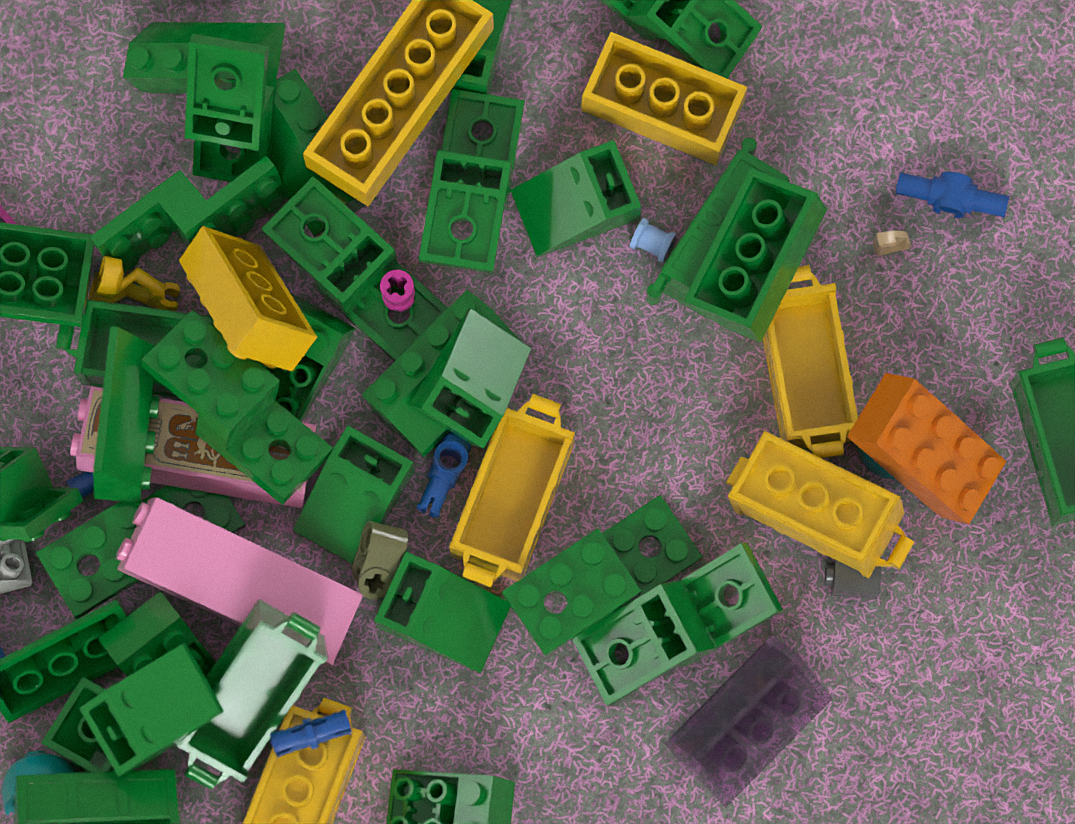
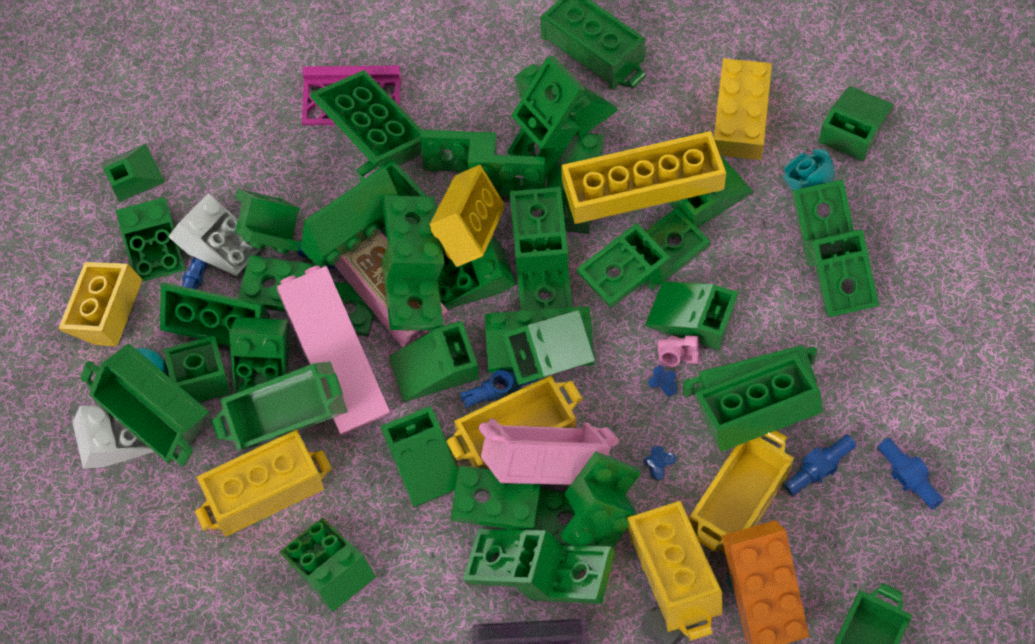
camera: 45 degrees right, 15 degrees down
green slope [79,643,225,777] -> none
yellow piece [88,256,180,311] -> none
blue pin [270,709,352,758] -> none
olive piece [351,521,408,599] -> none
dark pink bush [380,270,415,312] -> none
yellow brick [581,32,747,166] -> none
light blue bush [629,217,677,263] -> none
tan tile [873,231,911,256] -> none
none -> bright pink container [479,419,619,485]
none -> green bracket [560,451,641,548]
none -> blue piece [643,446,676,480]
none -> blue piece [648,365,677,397]
none -> bright pink plate [657,336,700,367]
none -> blue pin [783,434,856,497]

